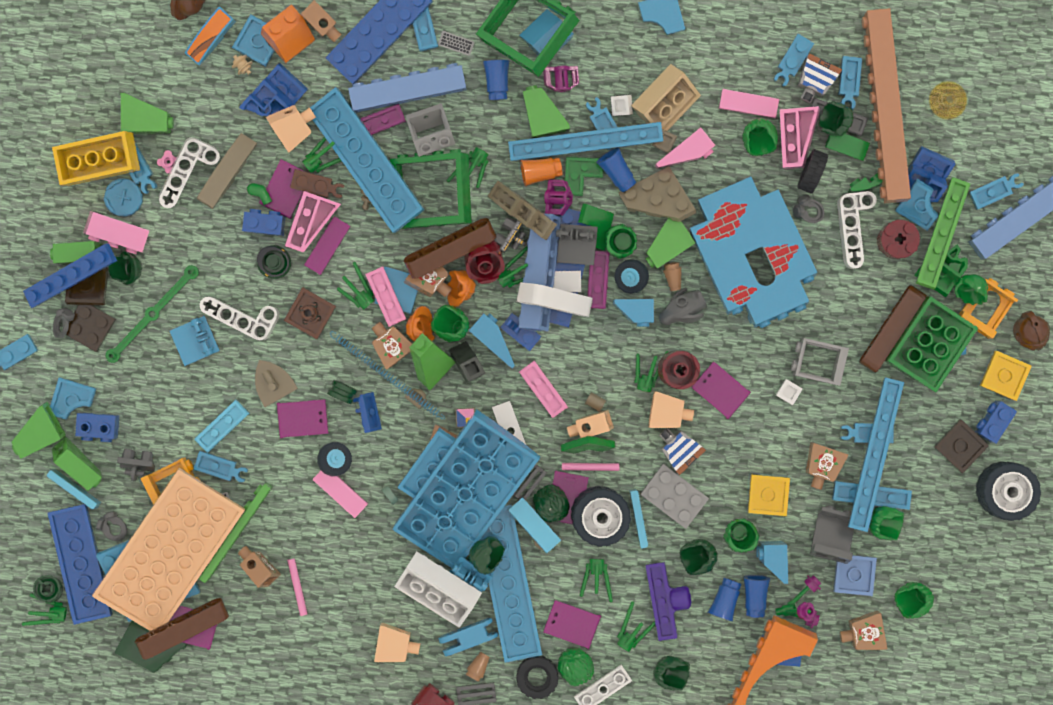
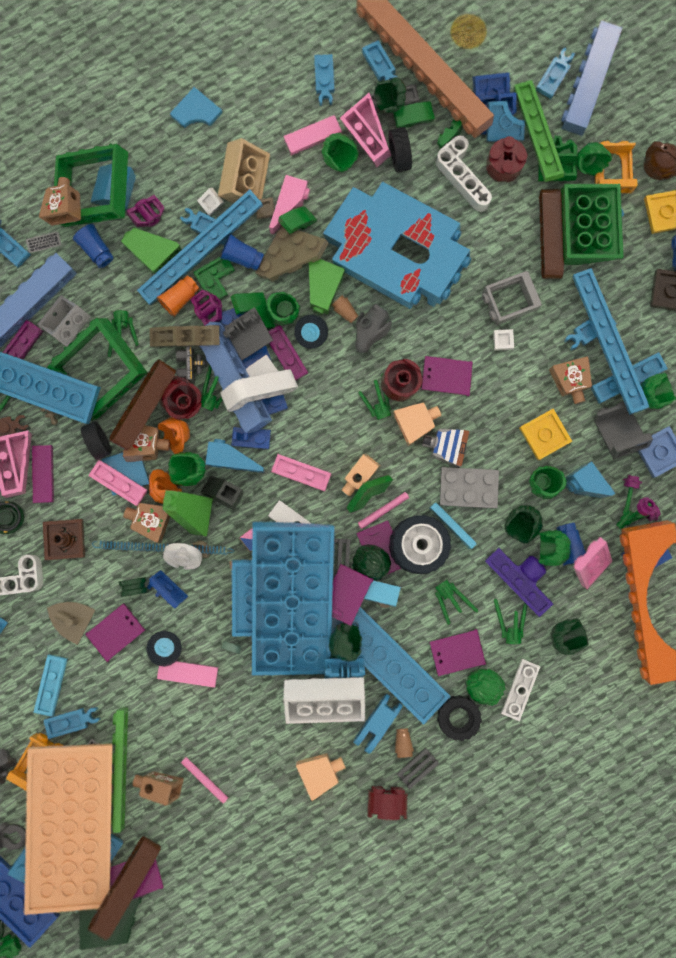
camera: 35 degrees left, 5 degrees down
green plant [337,262,375,310] -> none
dark tan hinge [585,392,606,412] -> none
dark azure slope [613,299,654,327] -> none
blue plant [743,575,770,618] -> none
dark grey piece [793,195,825,223] -> none
torso [798,53,842,103] -> none
none -> medium nougat torso [39,177,81,226]
none -> black tyre [81,421,112,460]
none -> white tile [163,543,203,570]
none -> green slope [278,206,317,234]
none -> magenta container [332,564,373,626]
none -> green hair [538,530,571,566]
none -> bright pink plate [574,537,612,589]

